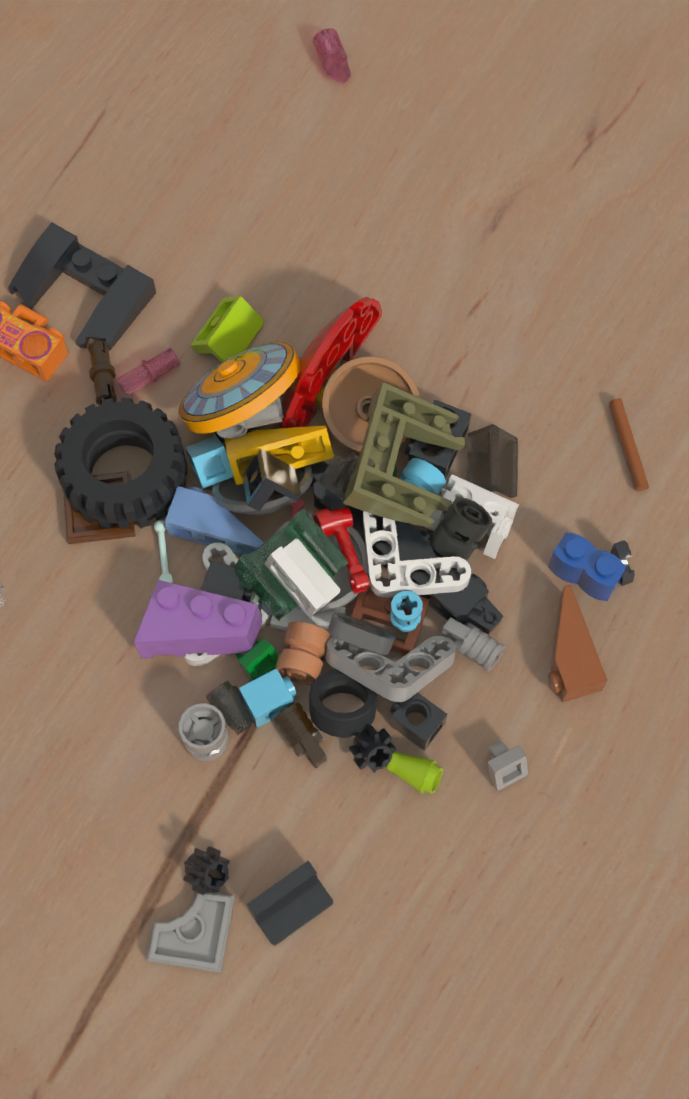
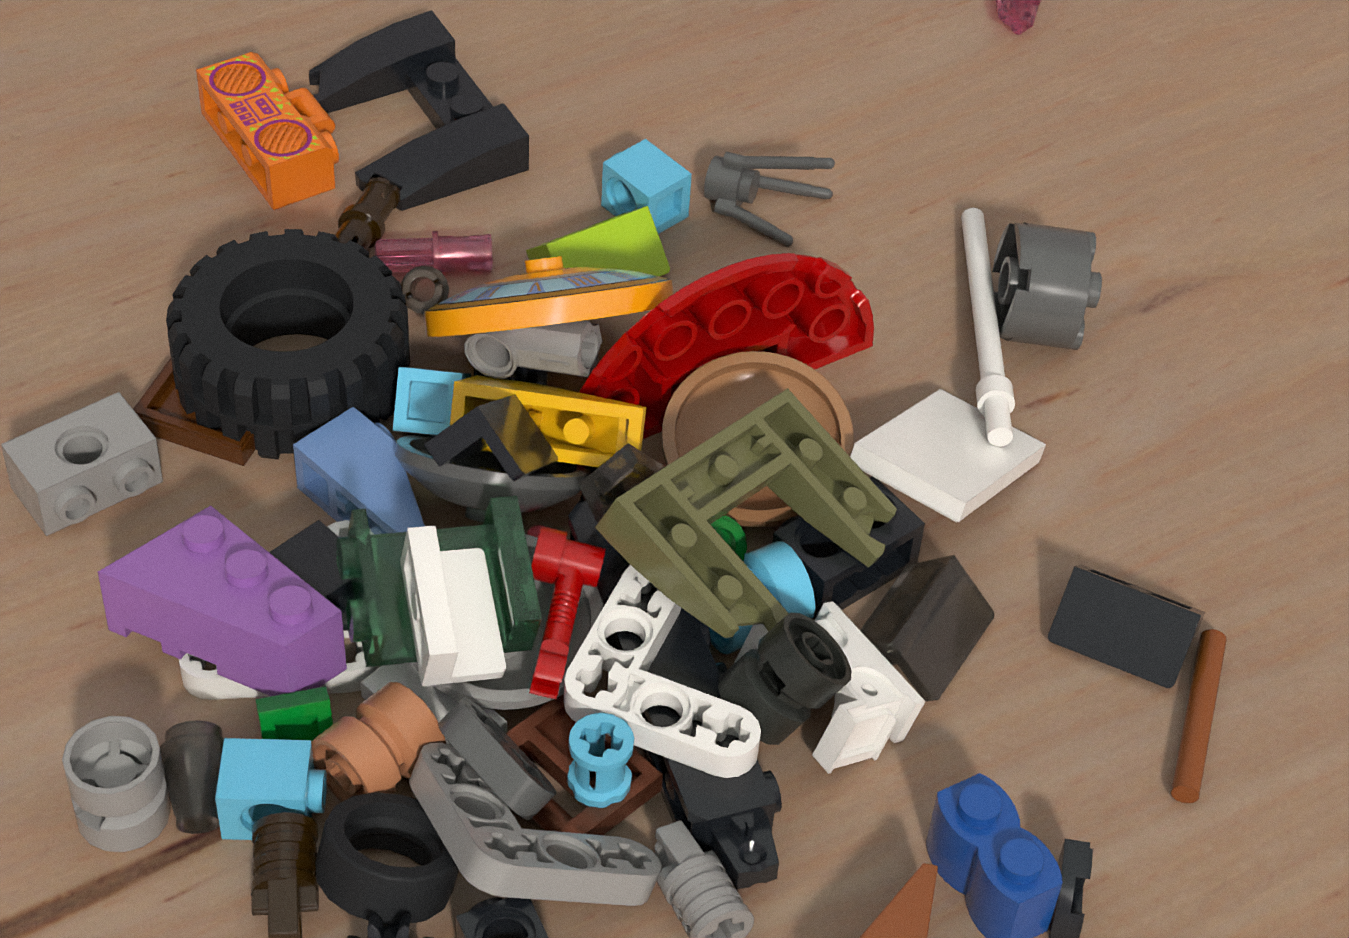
camera: 25 degrees right, 20 degrees down
light aqua hinge [154,520,173,583] -> none
none -> light grey brick [1,392,163,536]
none -> dark brown pin [401,265,449,314]
none -> medium azure brick [601,139,692,234]
none -> dark grey plant [704,152,835,246]
none -> white tile [850,389,1046,522]
none -> white bar [961,208,1015,447]
none -> dark grey brick [992,222,1102,350]
none -> black panel [1048,564,1205,688]

